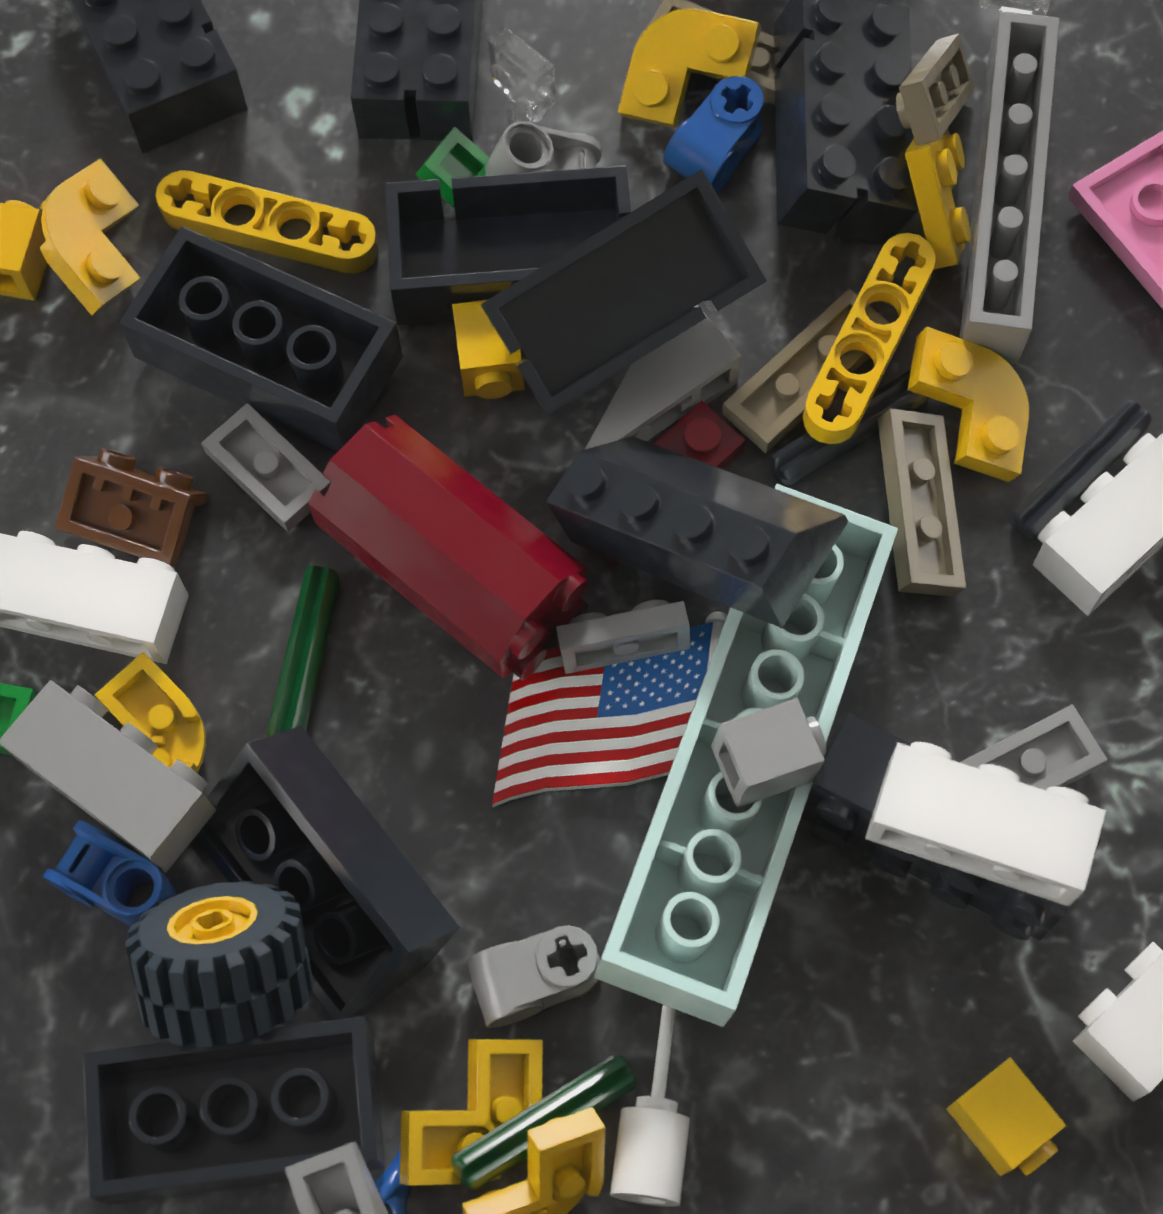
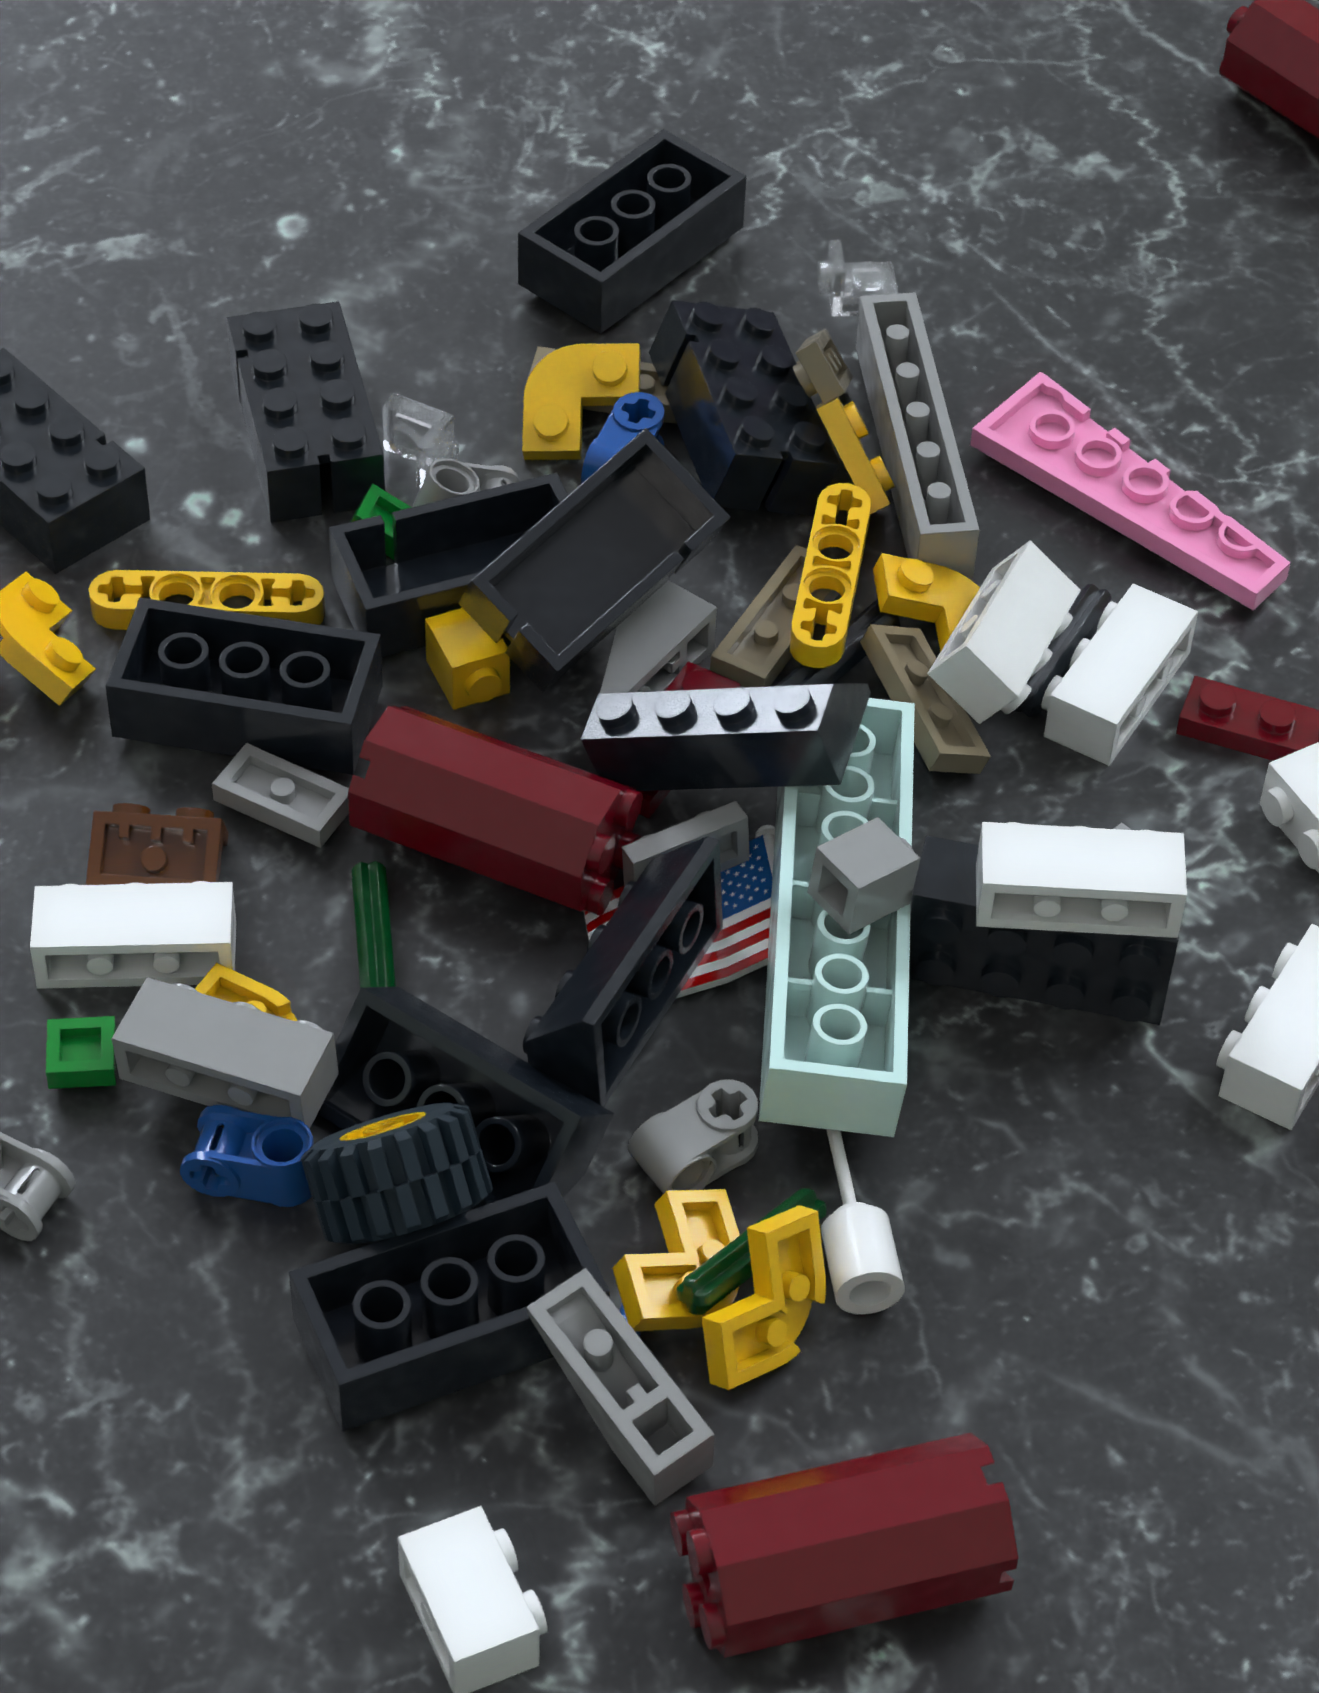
camera: 20 degrees left, 20 degrees down
yellow brick [947,1057,1066,1176] -> none
none -> black slope [523,836,723,1107]
none -> white brick [927,540,1081,724]

